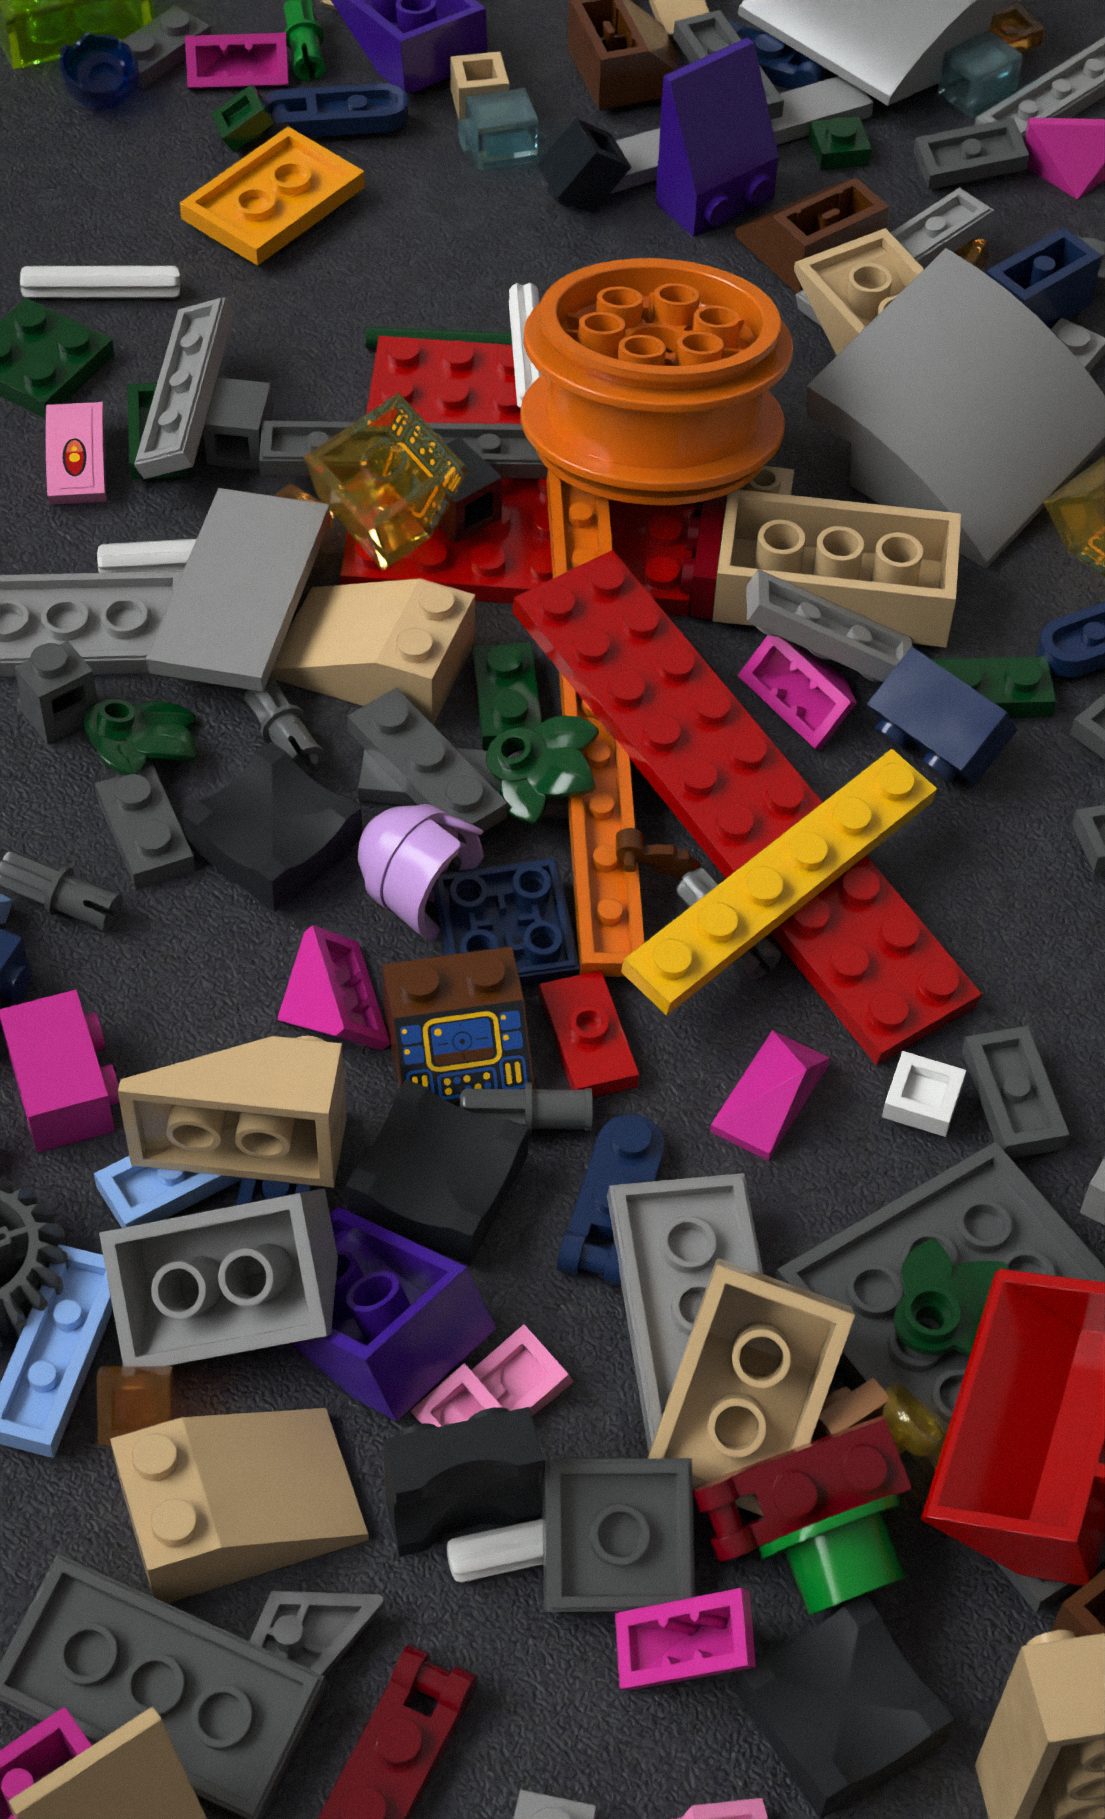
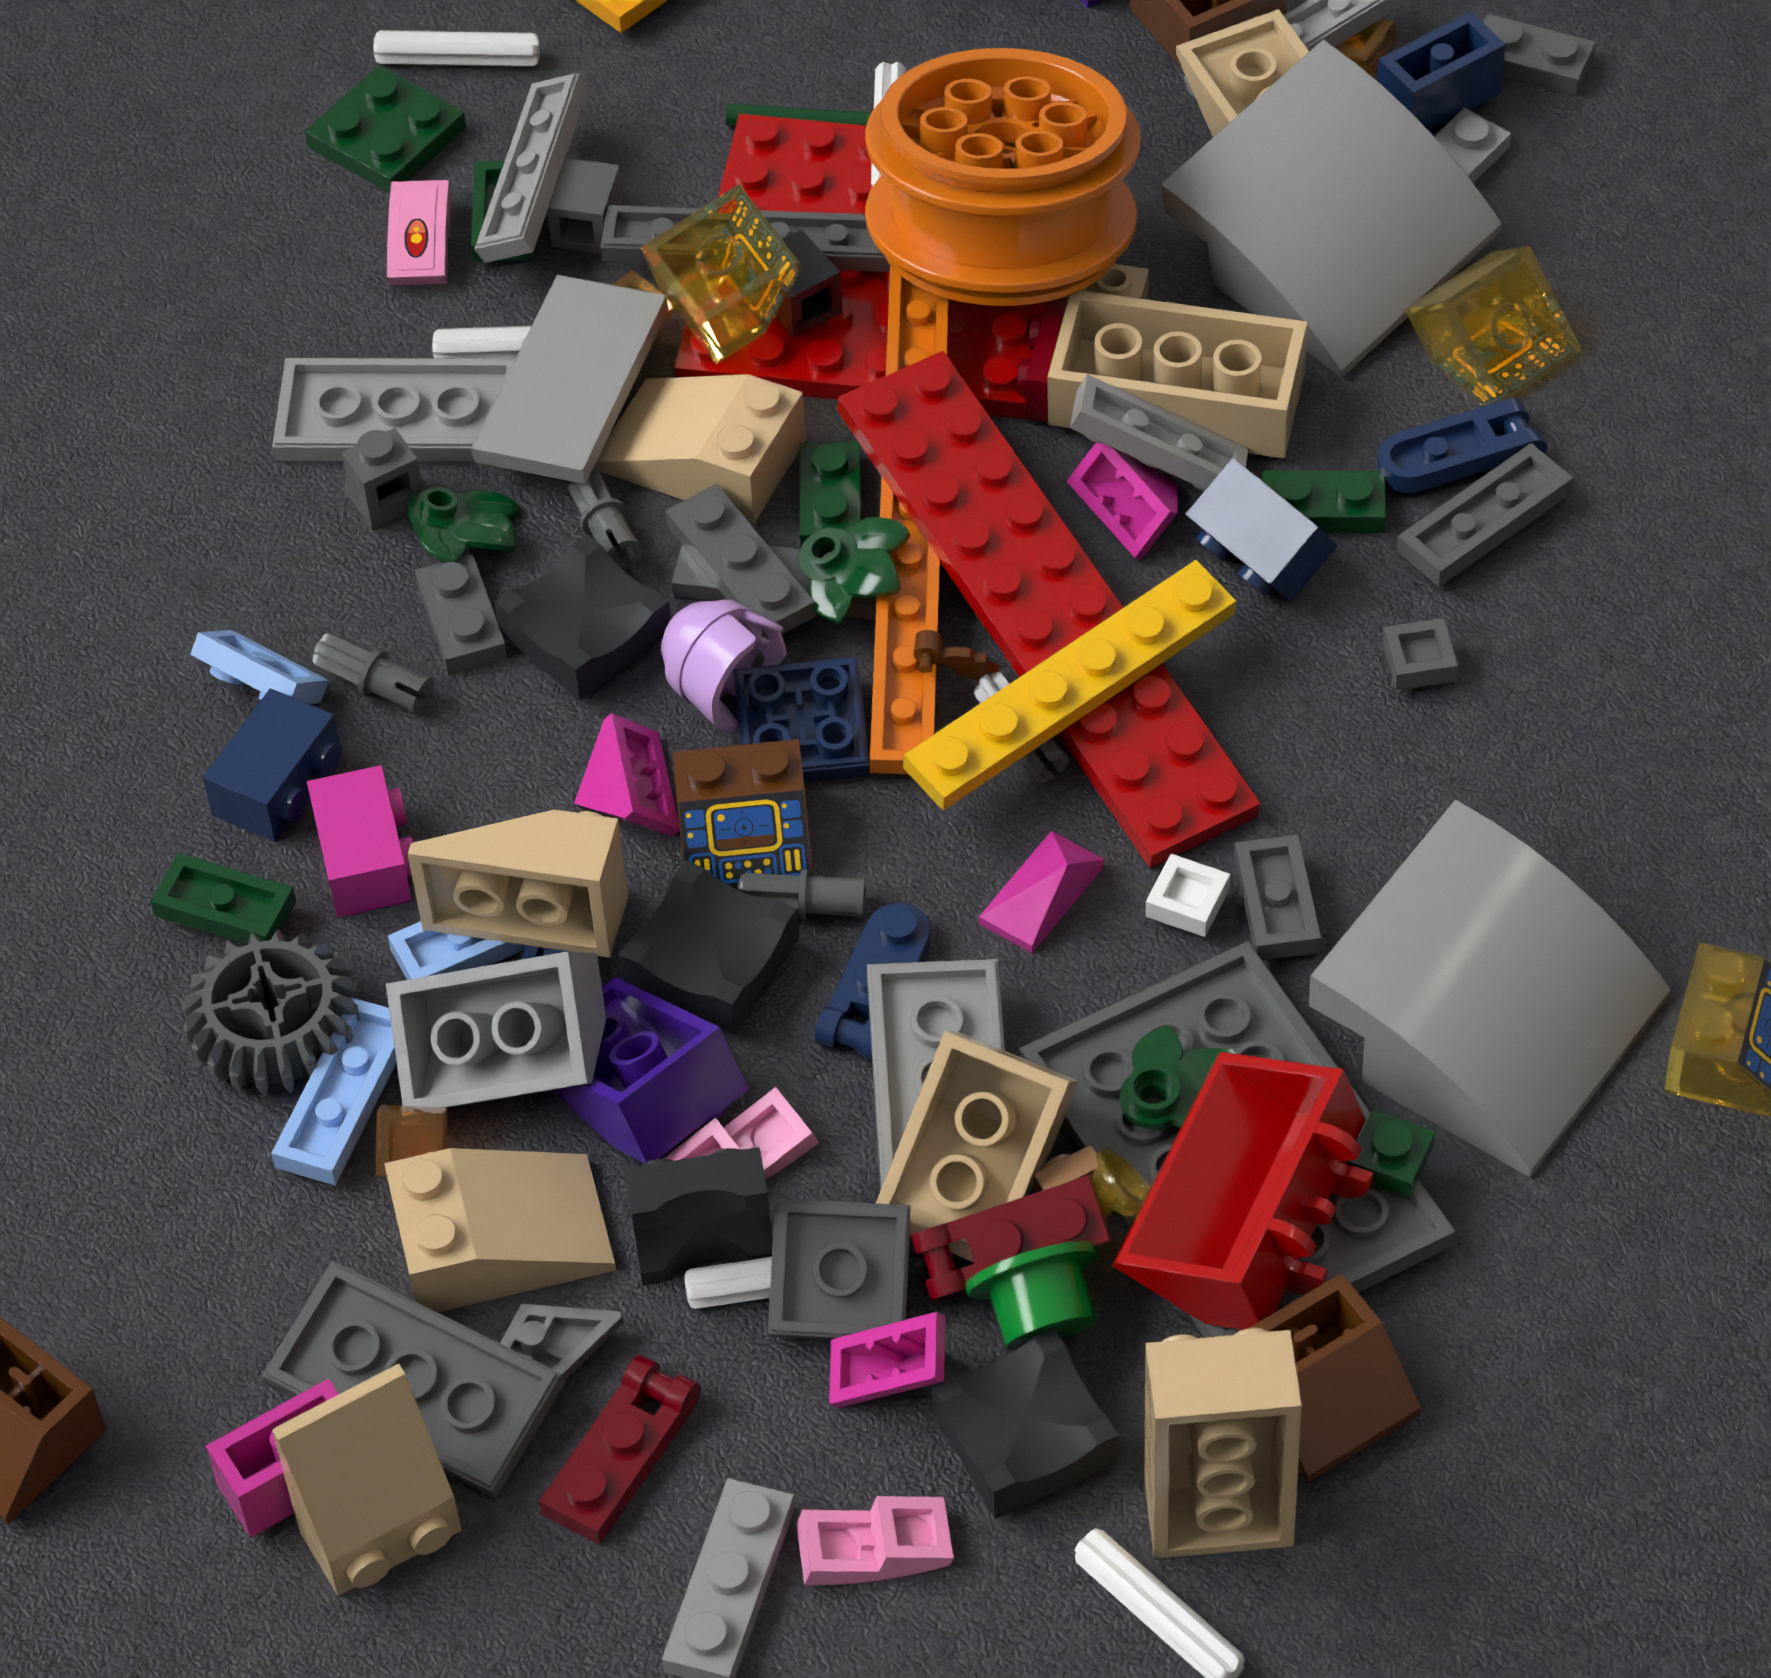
camera: 10 degrees right, 0 degrees up
red plate [539,970,639,1098] -> none

